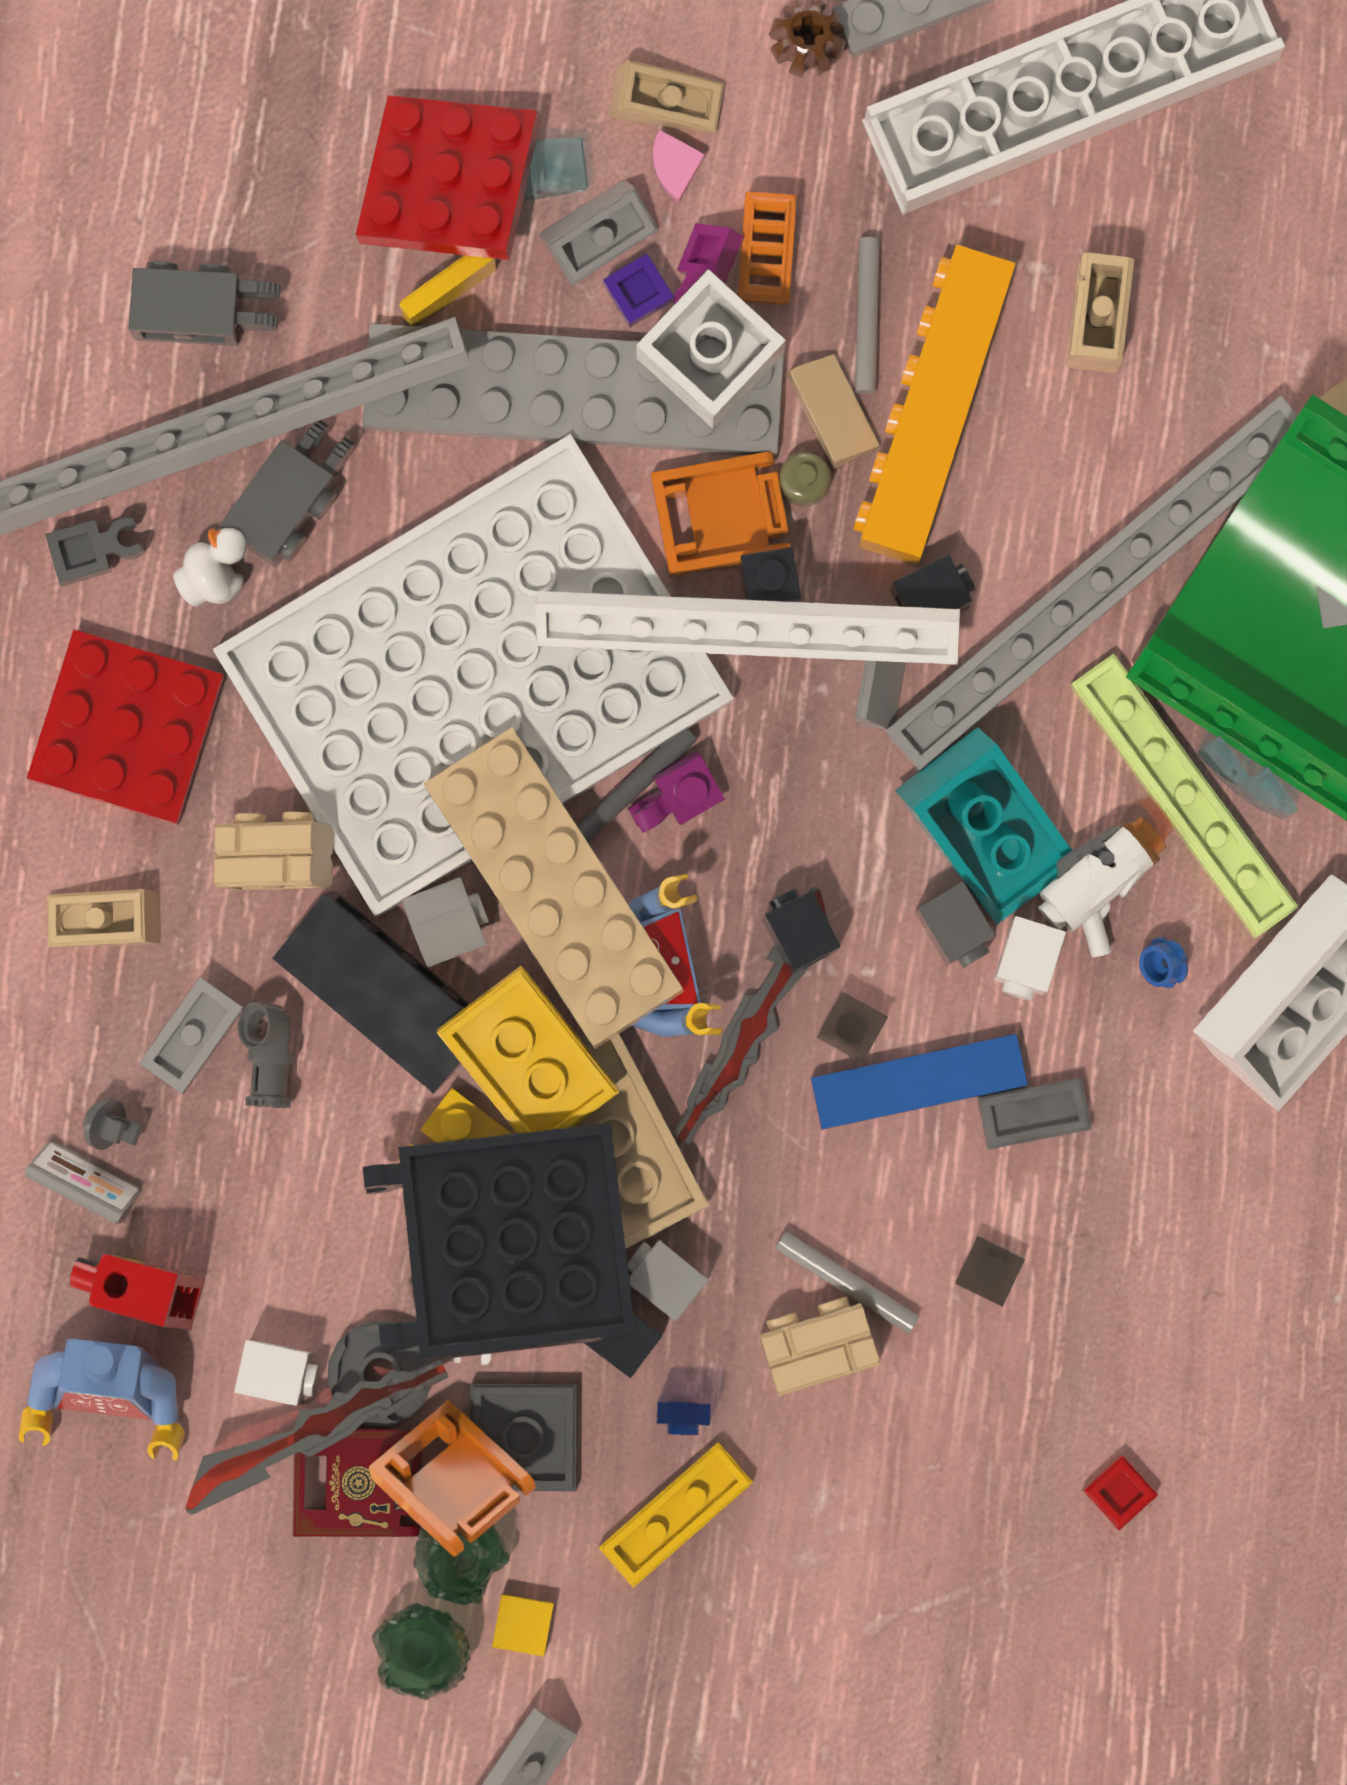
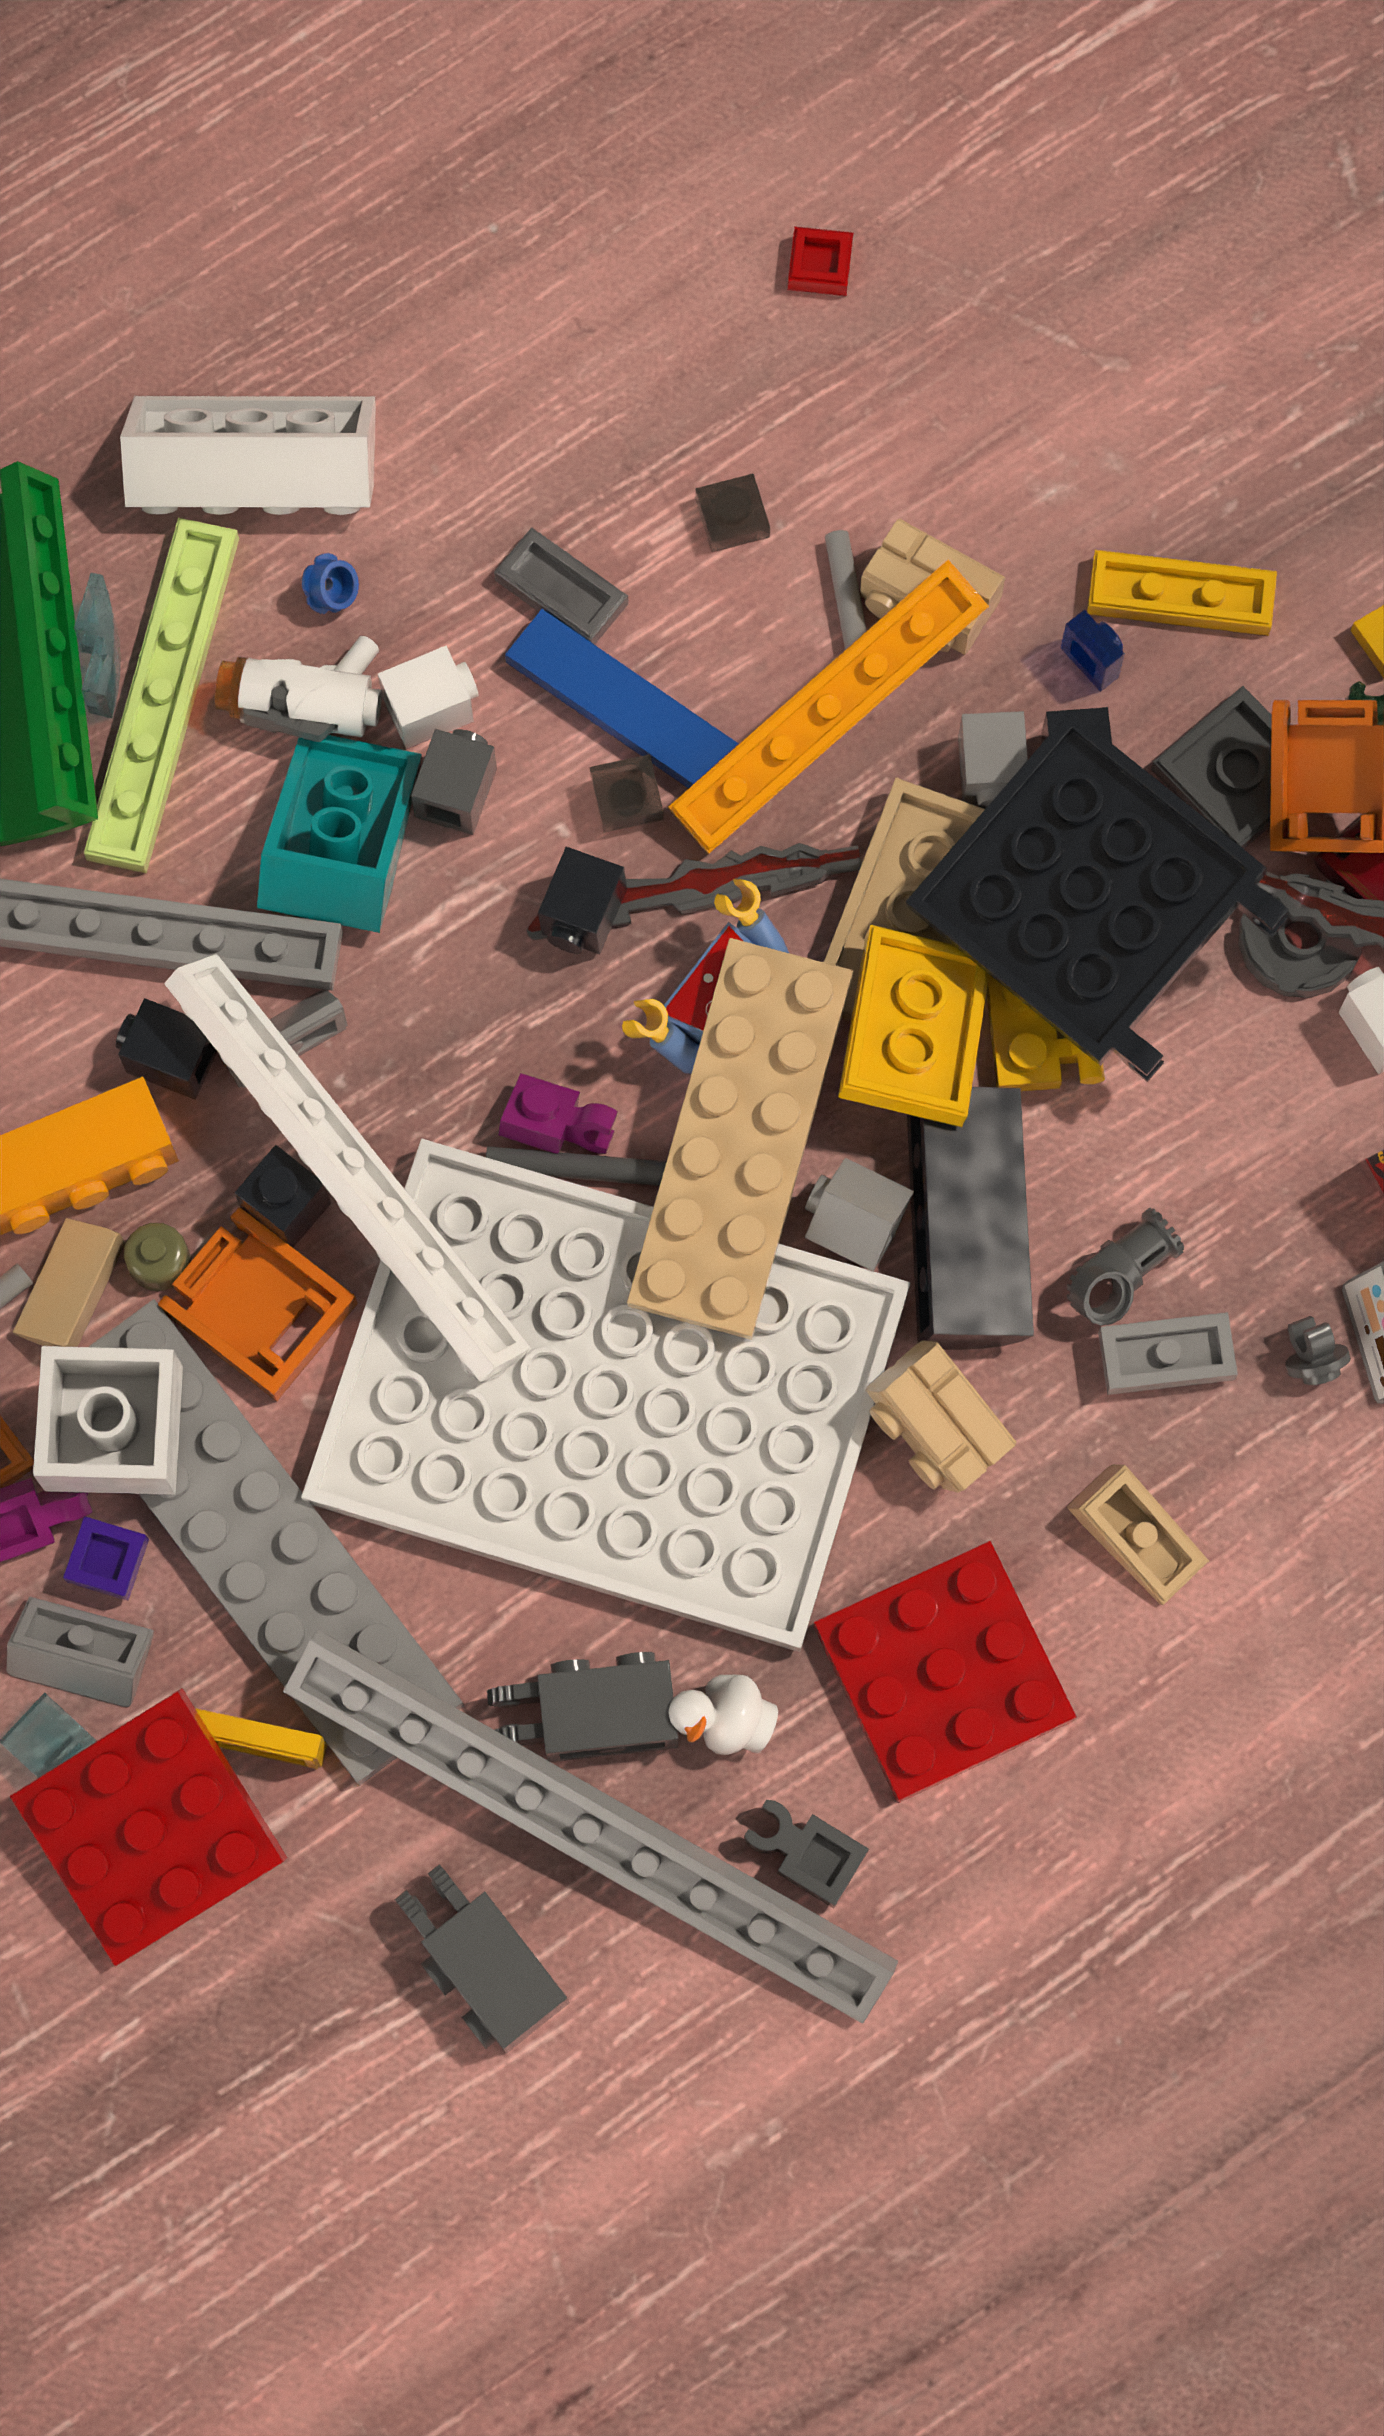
camera: 130 degrees left, 10 degrees down
none -> light orange tile [667,559,989,854]

